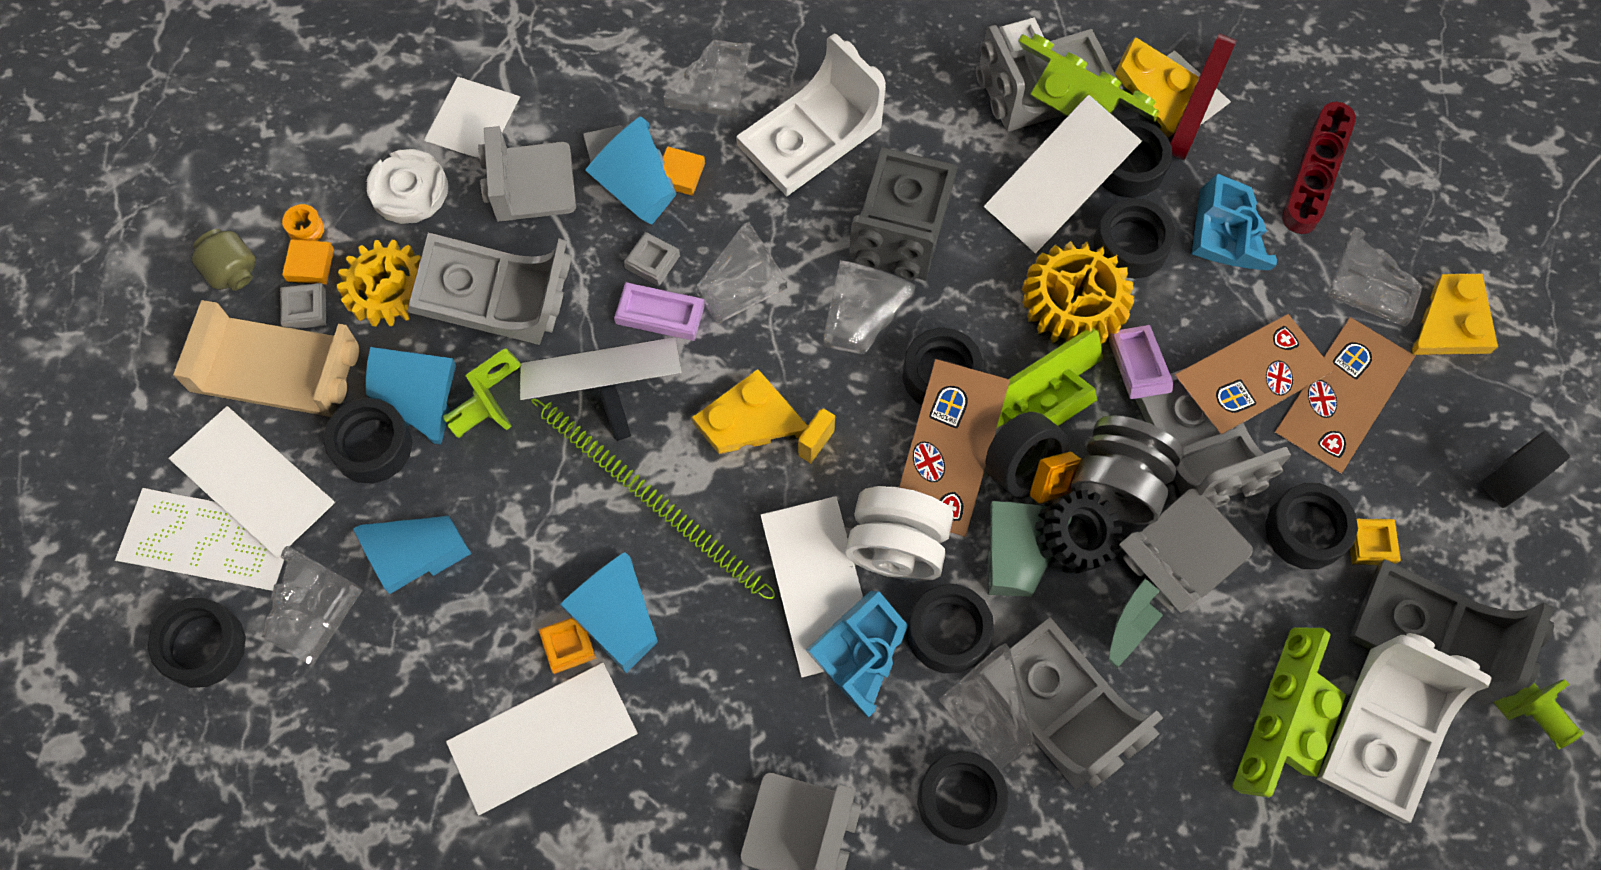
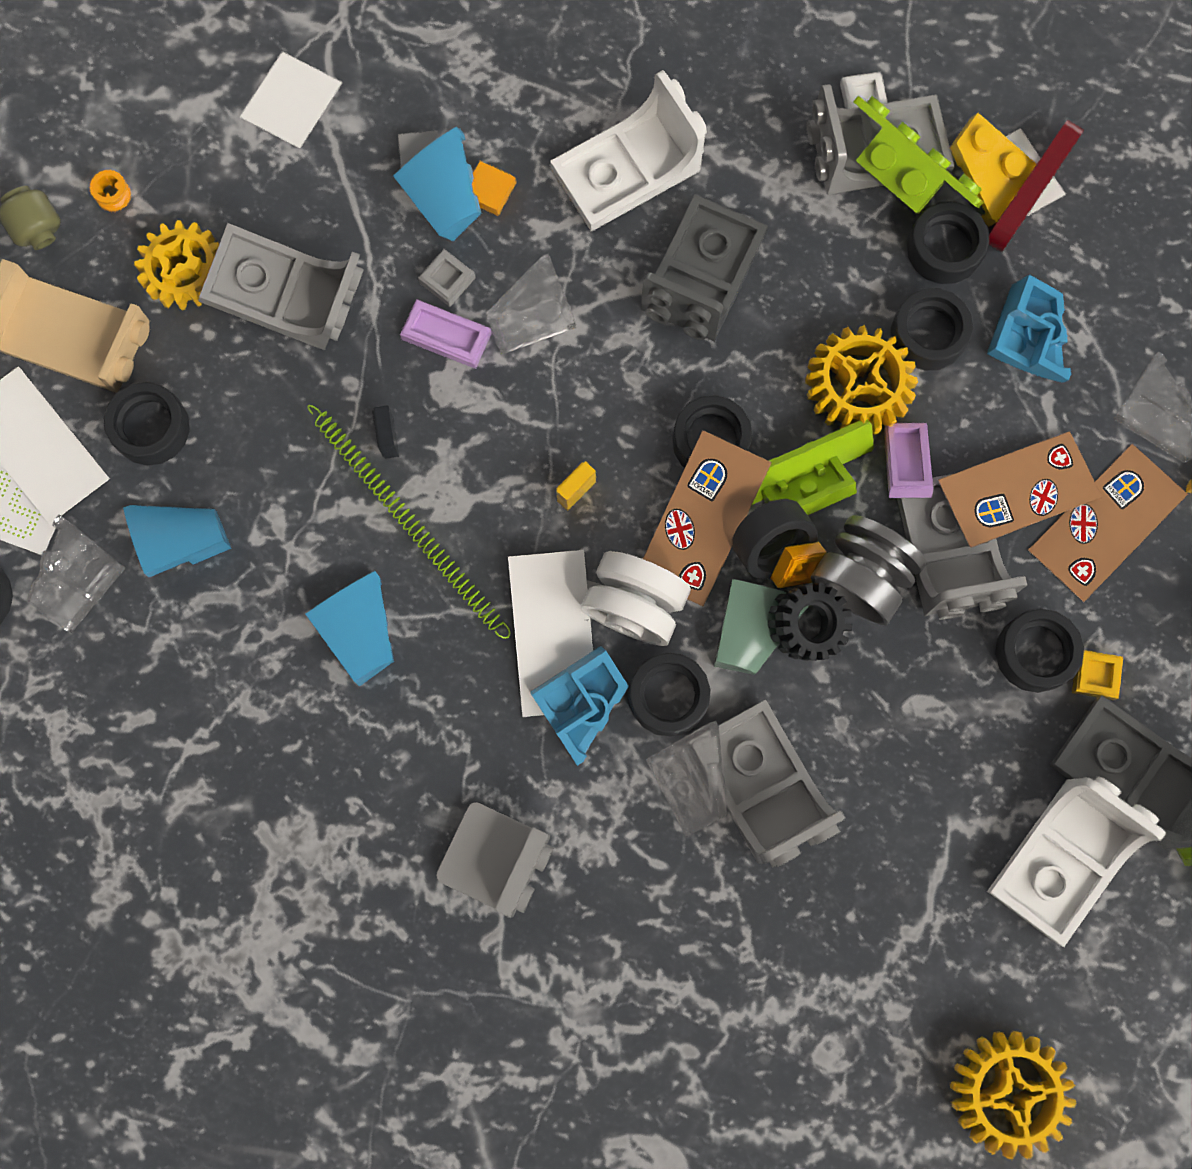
camera: 10 degrees right, 10 degrees up
light grey tile [280,283,326,329] -> none
light orange tile [282,240,334,285] -> none
dark azure slope [366,347,456,445] -> none
white tile [367,149,448,224] -> none
lime bracket [443,348,521,438] -> none
white sticker [446,663,638,816] -> none
light grey bracket [478,126,576,222] -> none
white sticker [520,337,682,400] -> none
light orange tile [538,618,597,674] -> none
clear wing [664,40,751,117] -> none
yellow wing [692,369,808,454] -> none
clear slope [824,260,915,354] -> none
black tyre [917,751,1009,846] -> none
white sticker [984,95,1142,253] -> none
sand green slope [1108,579,1163,669] -> none
light grey bracket [1119,489,1253,613] -> none
lime bracket [1232,627,1346,798] -> none
dark red beam [1282,101,1356,234] -> none

